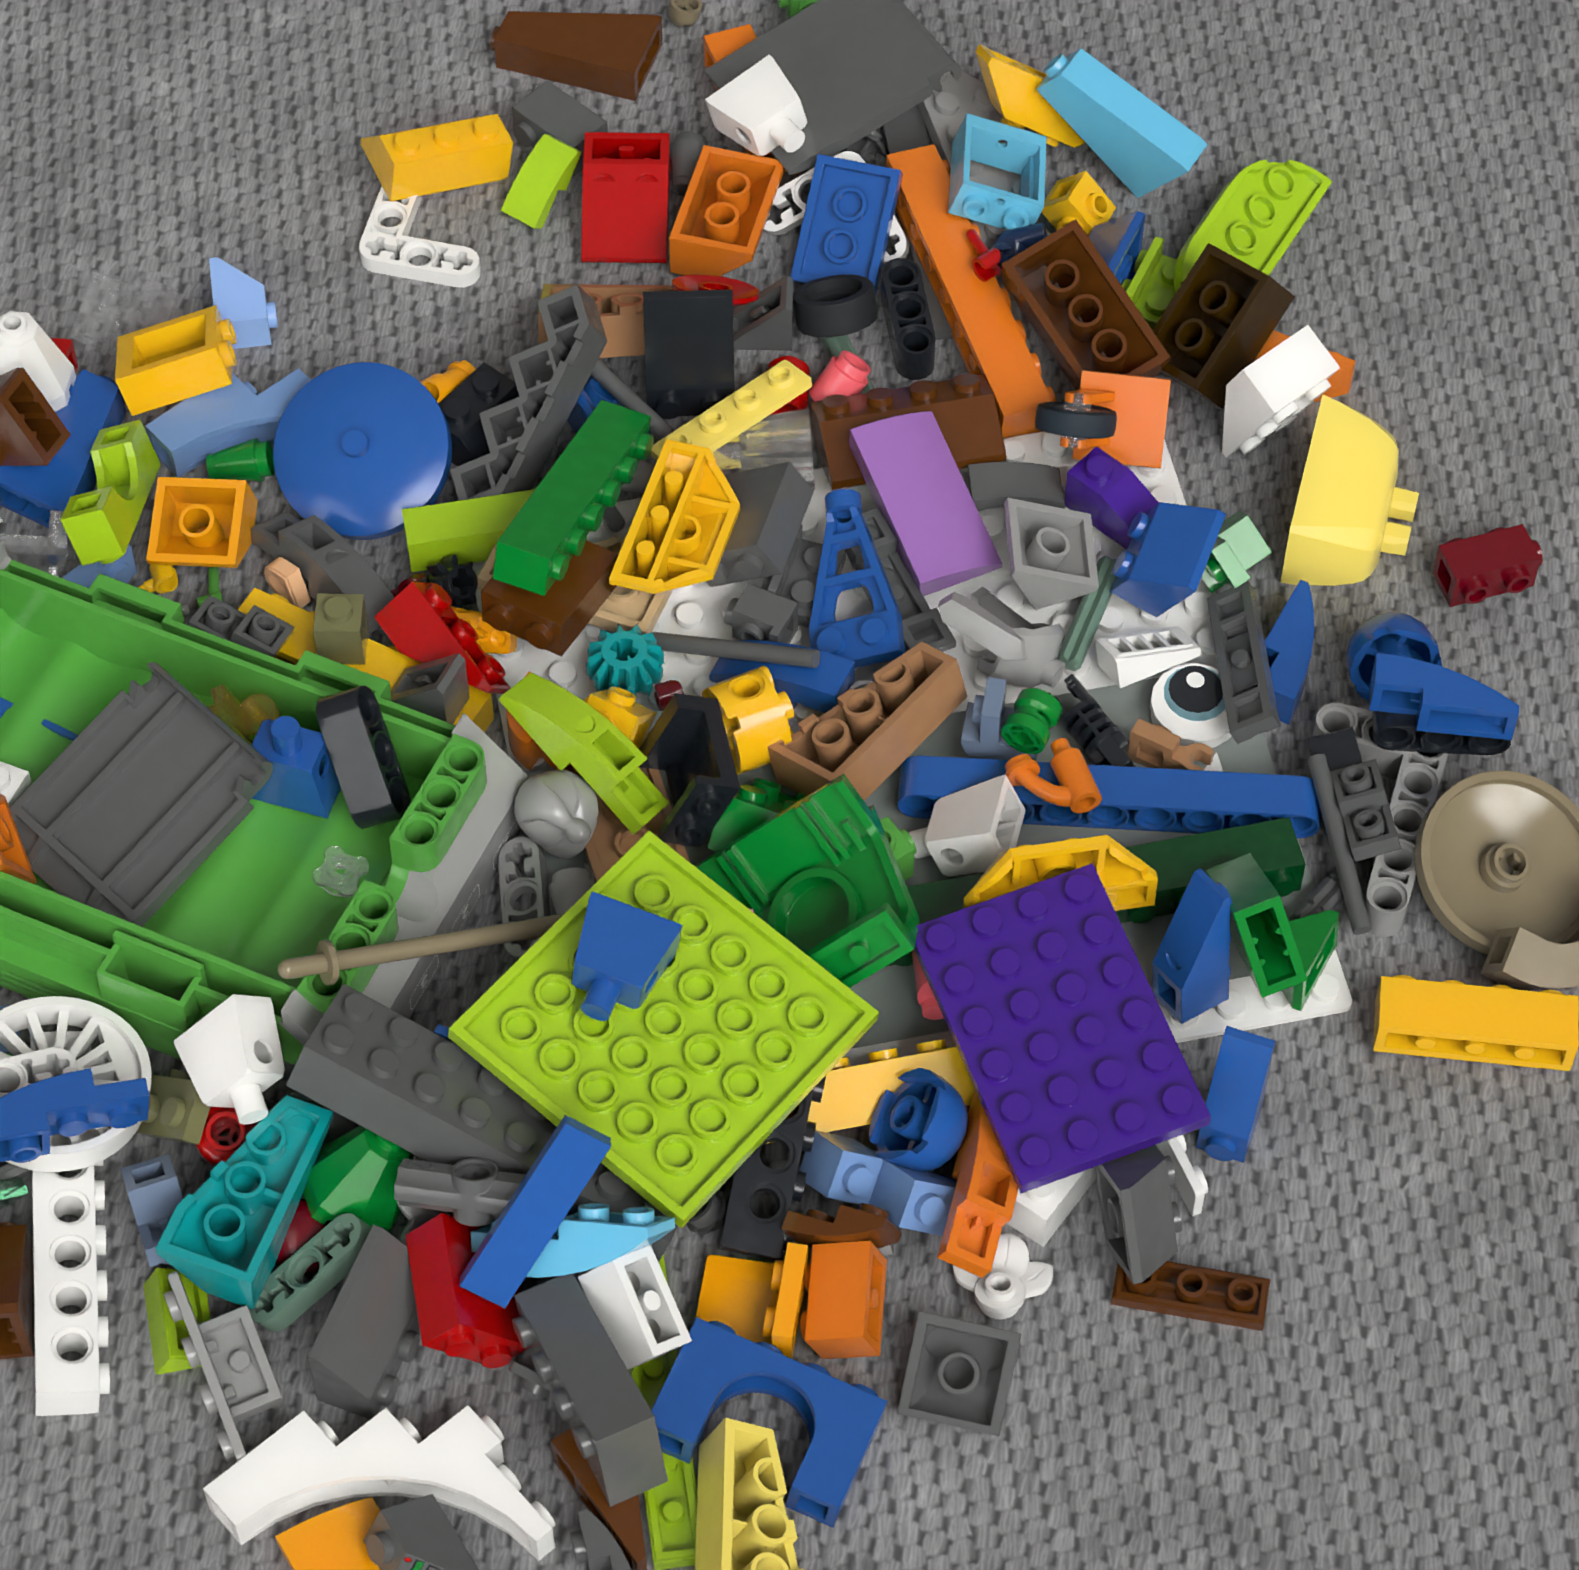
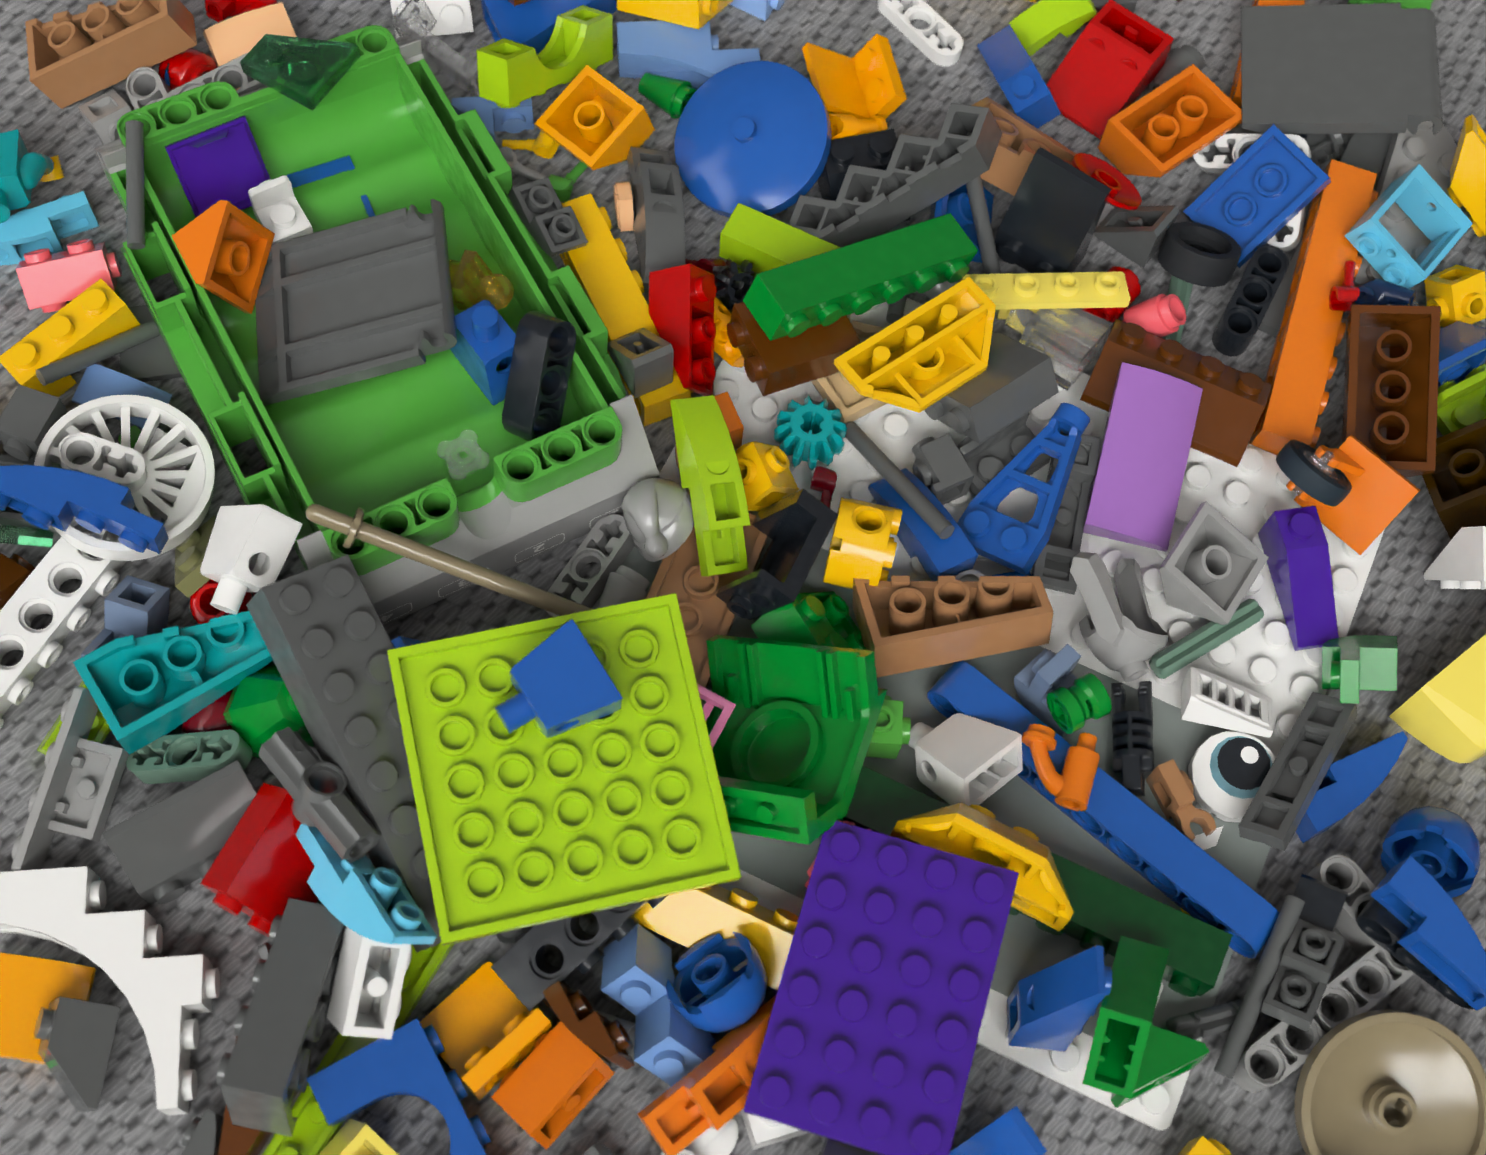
camera: 30 degrees right, 10 degrees up
olive brick [313,593,369,665] -> none
blue tile [460,1115,611,1308] -> none
white torso [705,54,807,156] -> none
dark grey slope [968,462,1065,510] -> none
blue slope [1110,502,1226,618] -> none
none -> light orange bracket [802,34,907,119]
none -> blue slope [977,25,1061,128]

